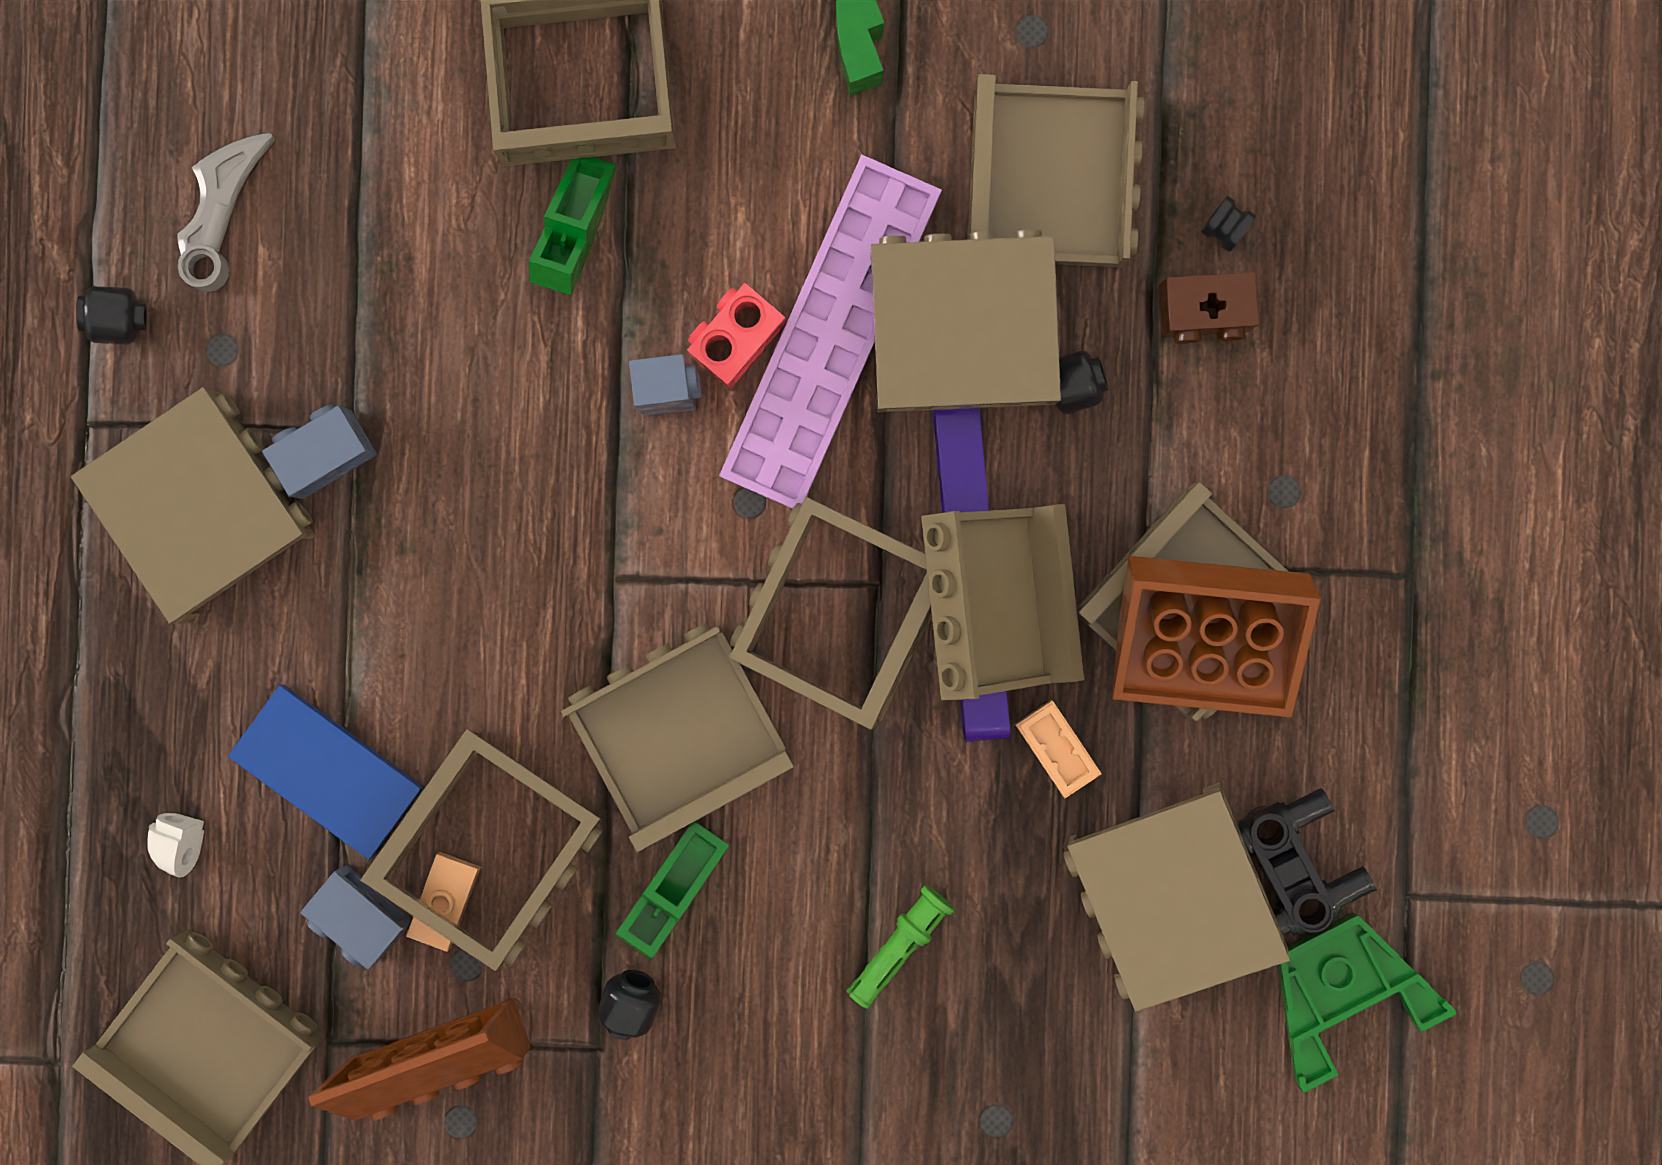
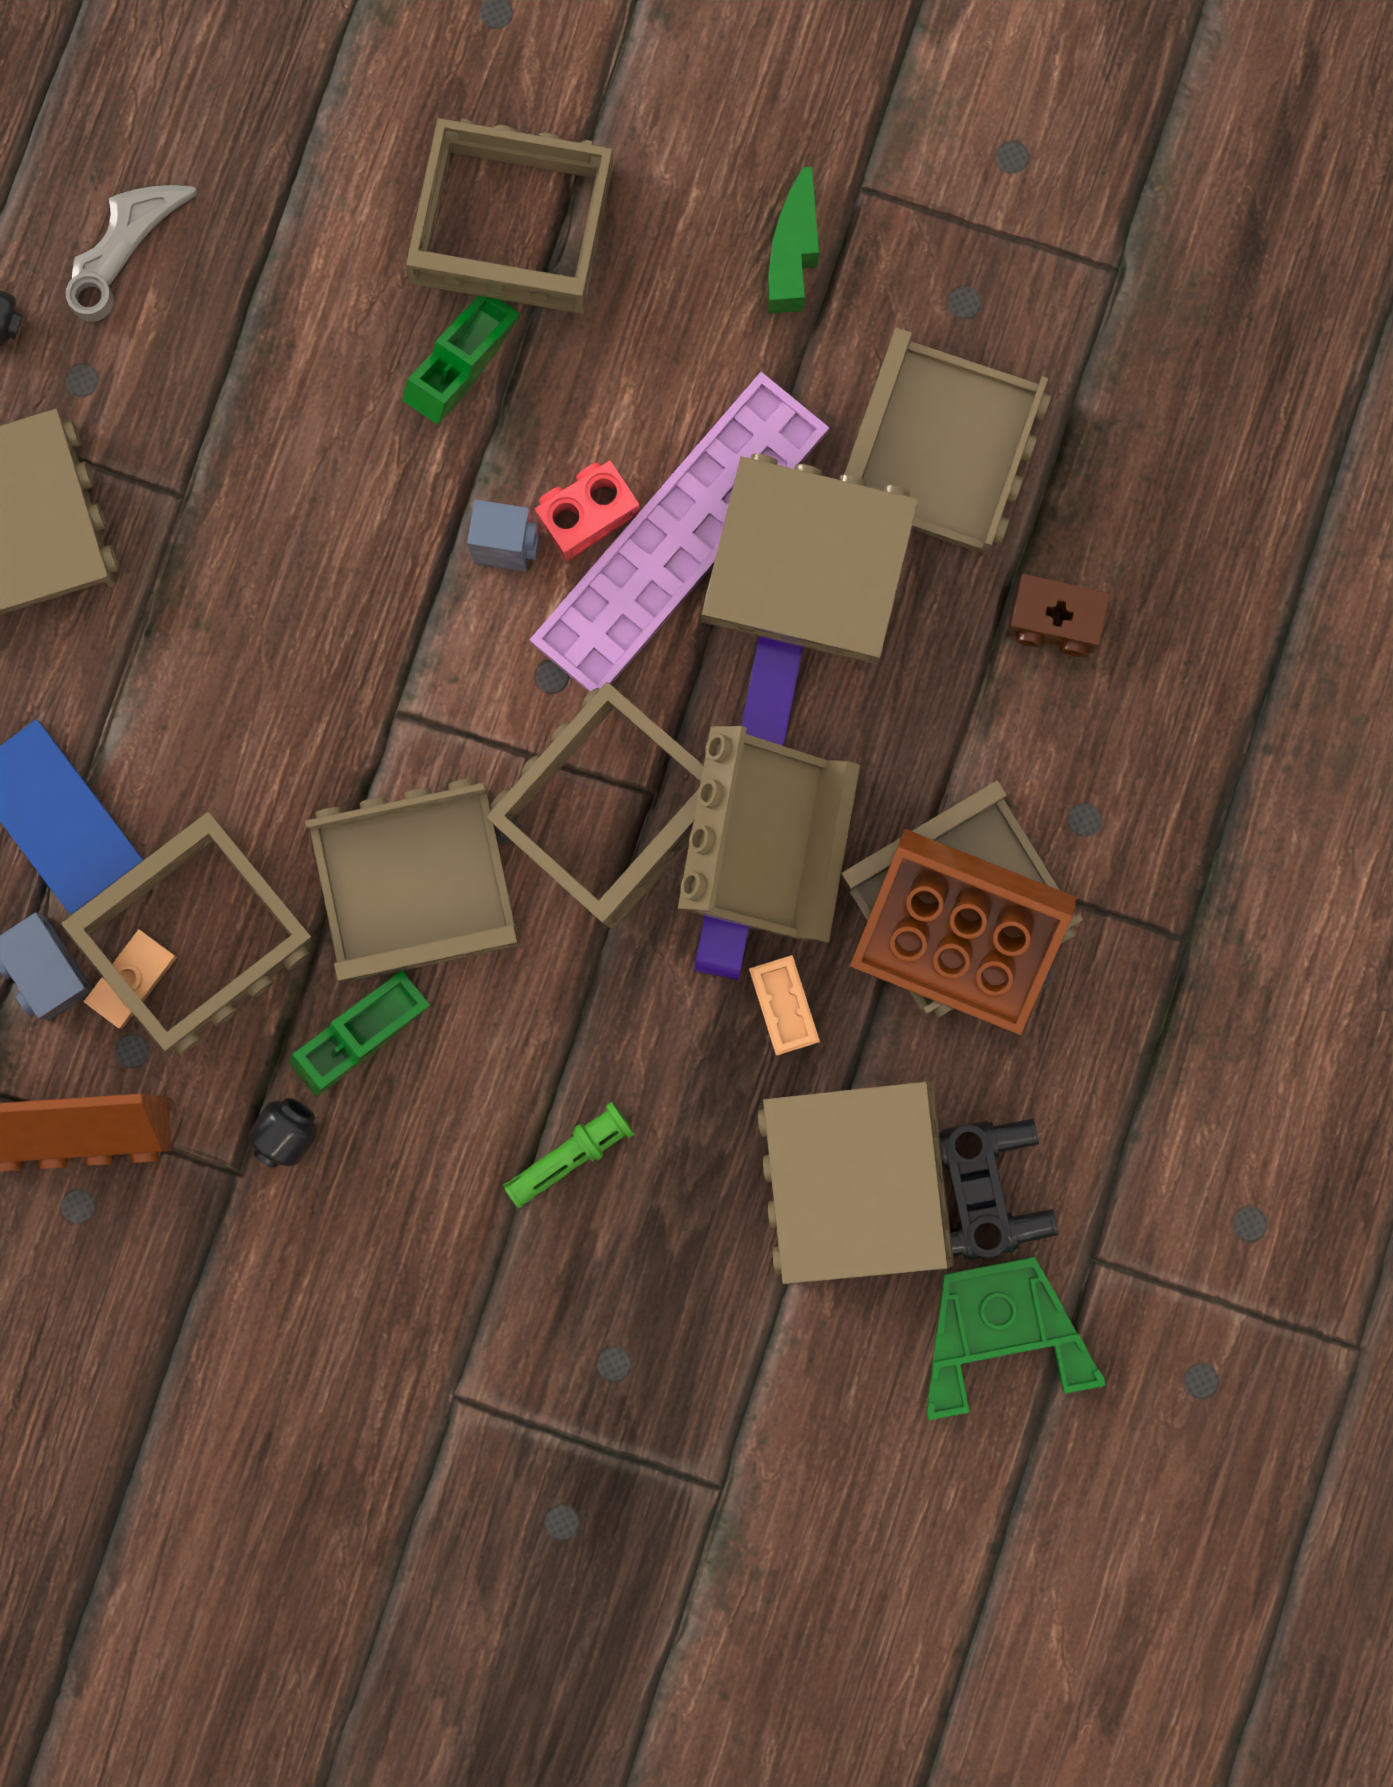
camera: 15 degrees right, 5 degrees down
sand blue brick [262,404,378,499] -> none
black head [1056,350,1109,414] -> none
black wheel [1201,195,1256,252] -> none

